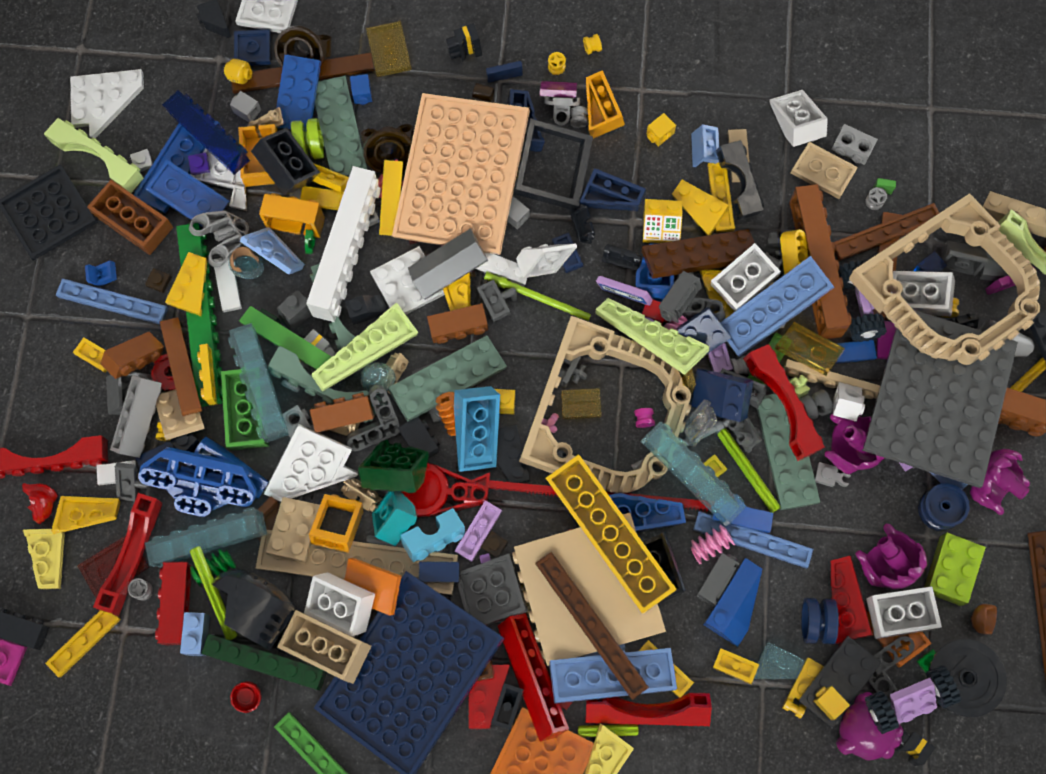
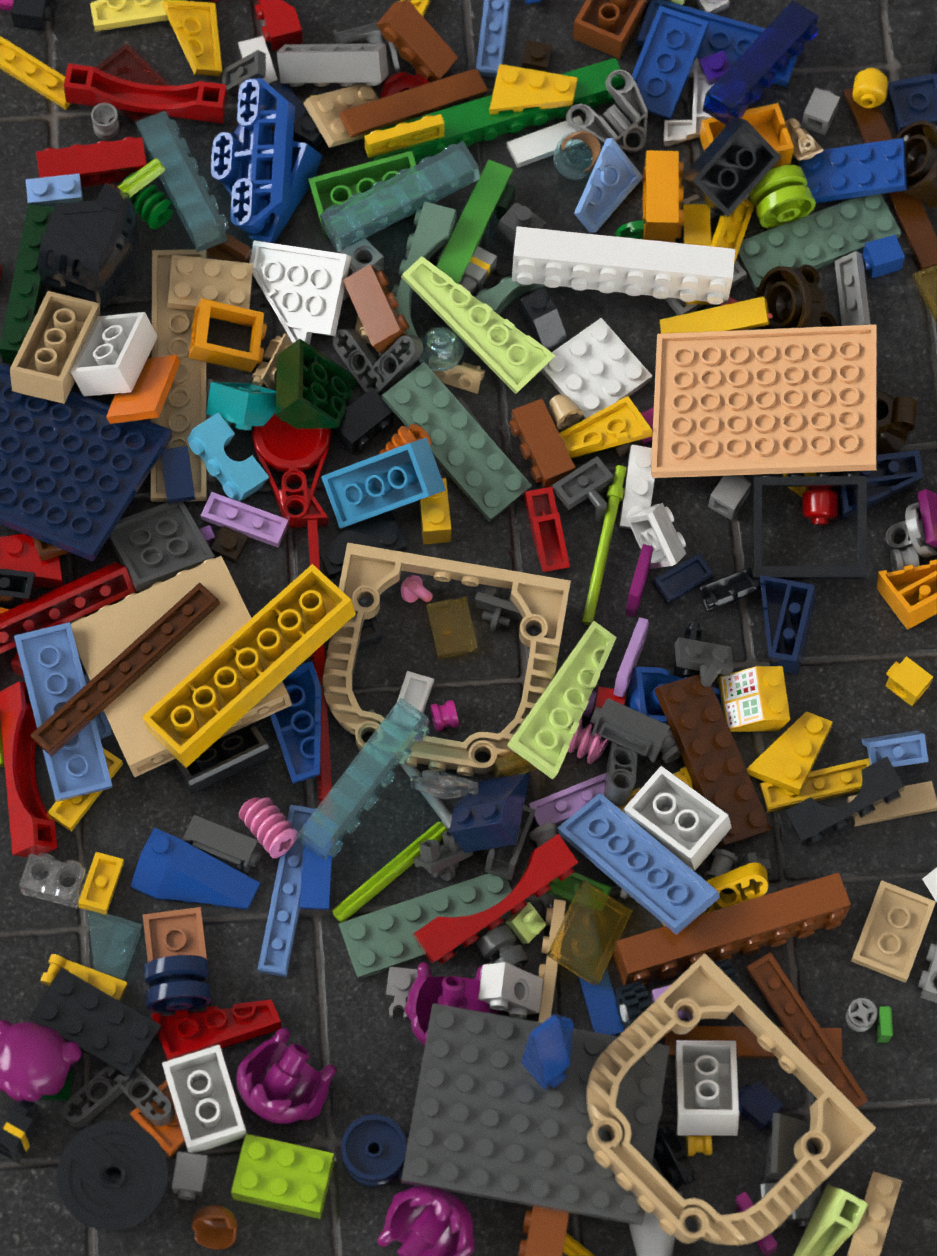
camera: 75 degrees right, 5 degrees down
slope [408,228,489,300] -> none
plate [677,307,731,354] -> none
yellow plate [699,454,727,483] -> none
yellow brick [814,686,850,720] -> none
plate [865,665,961,734] -> none
none -> clear brick [19,853,88,909]
none -> nougat plate [143,907,207,962]
none -> light grey brick [172,1152,209,1200]
none -> white tile [390,671,434,733]
none -> blue wedge [521,1014,574,1090]
none -> red slope [523,487,570,573]
none -> tan hat [548,394,583,430]
none -> magenta tile [625,544,653,618]
none -> dark grey plate [674,637,734,687]
none -> red head [802,486,838,525]
none -> light grey plate [835,251,871,326]

